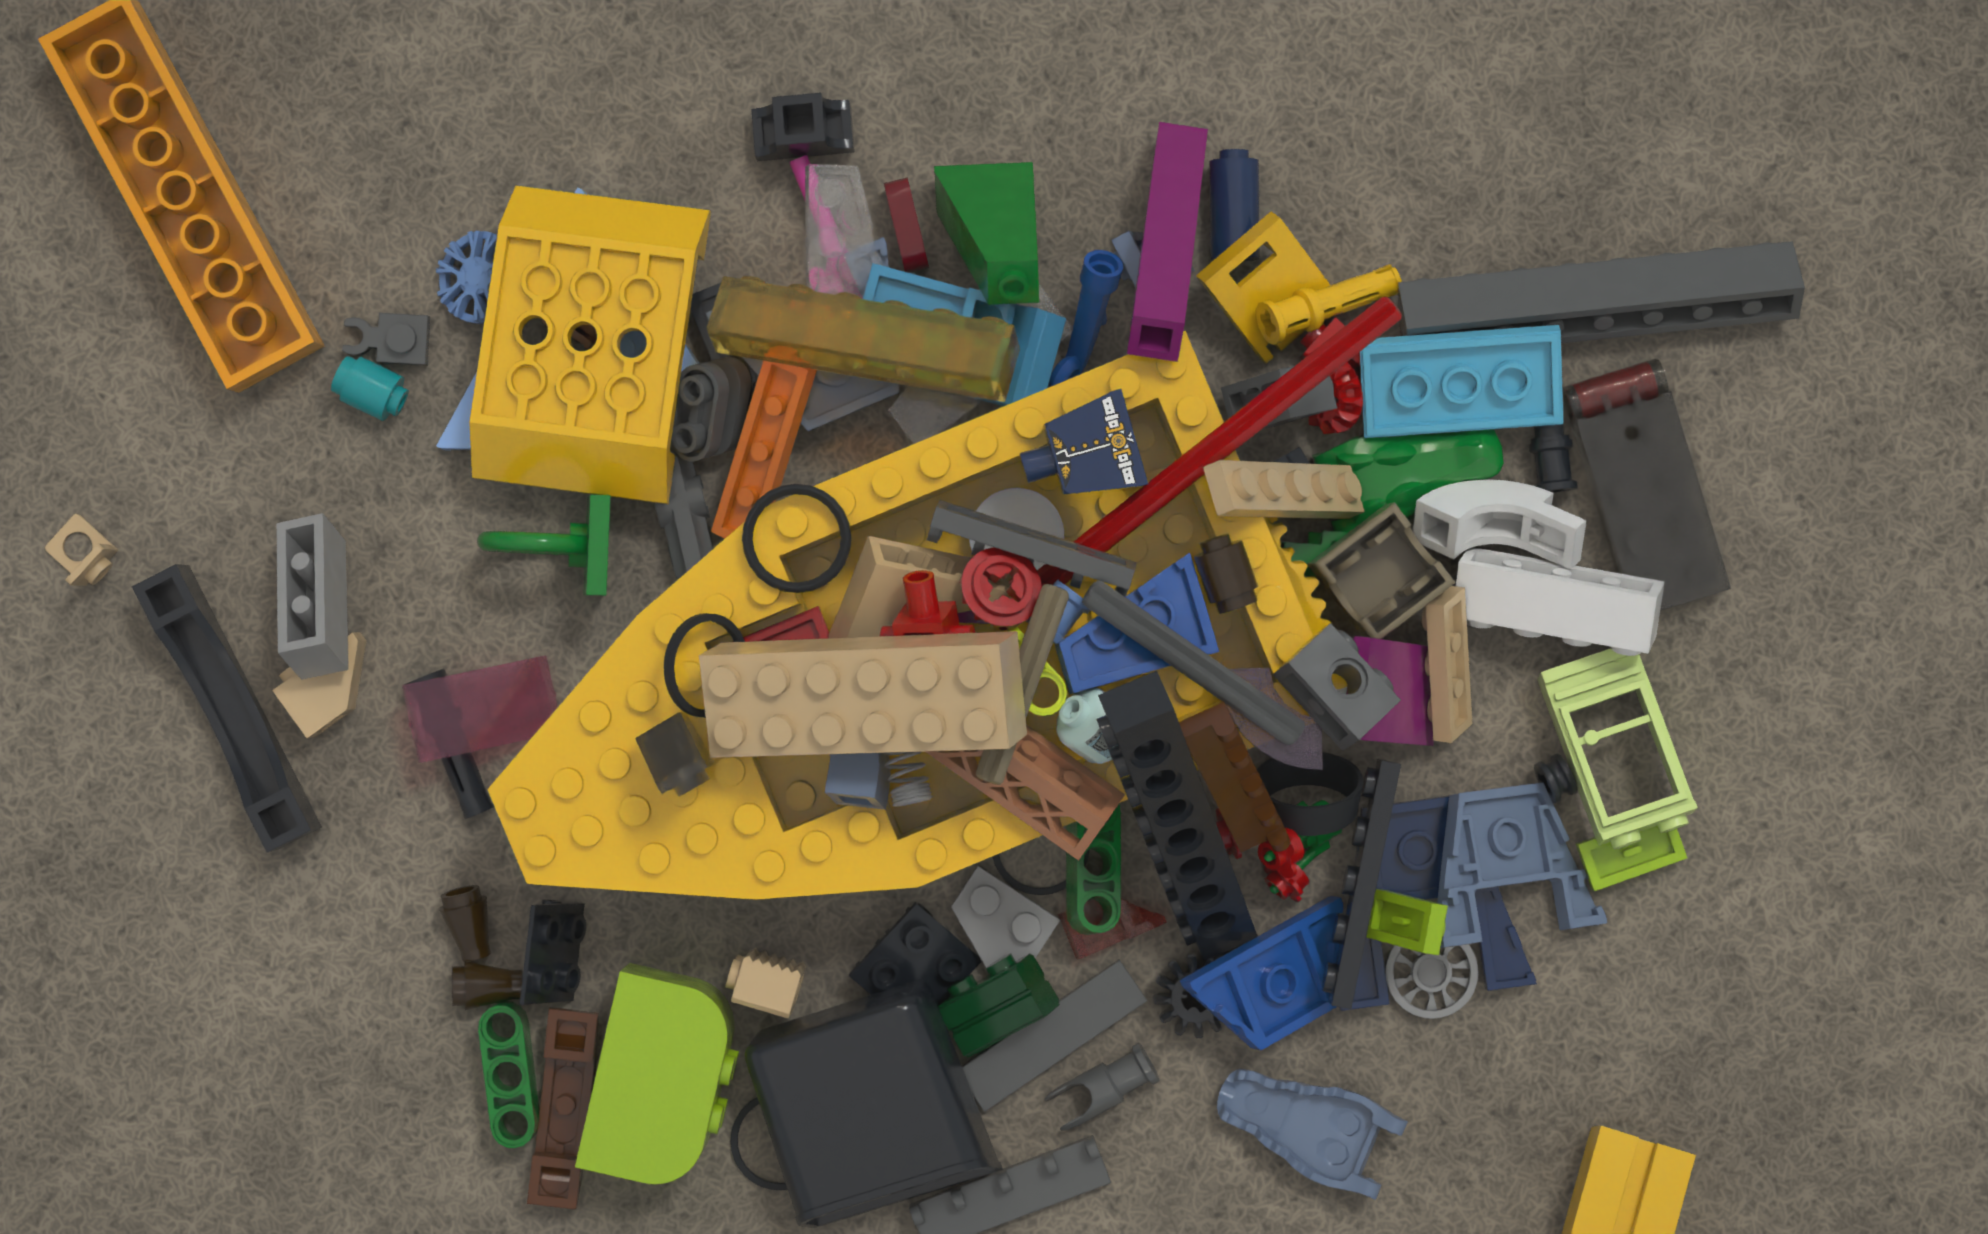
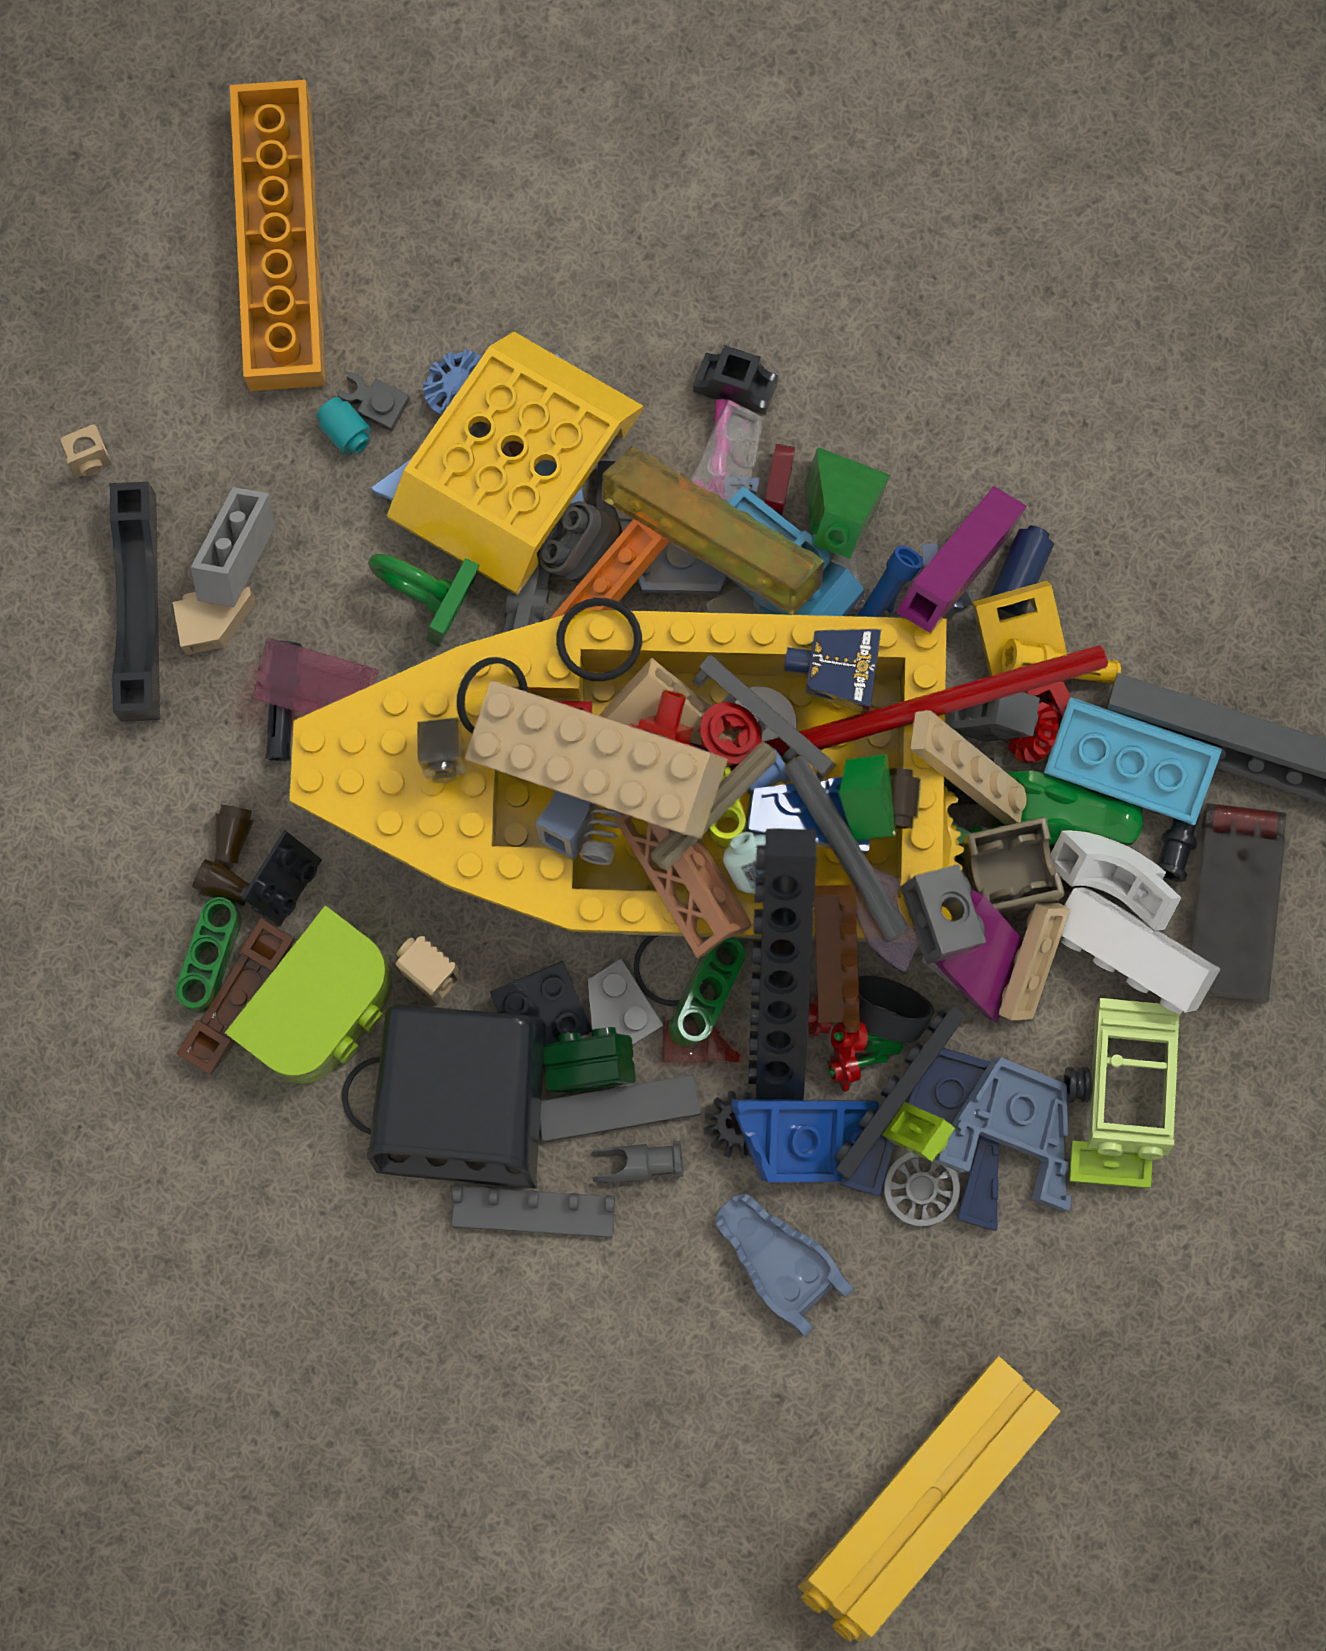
camera: 30 degrees right, 10 degrees down
none -> green slope [839,754,896,842]

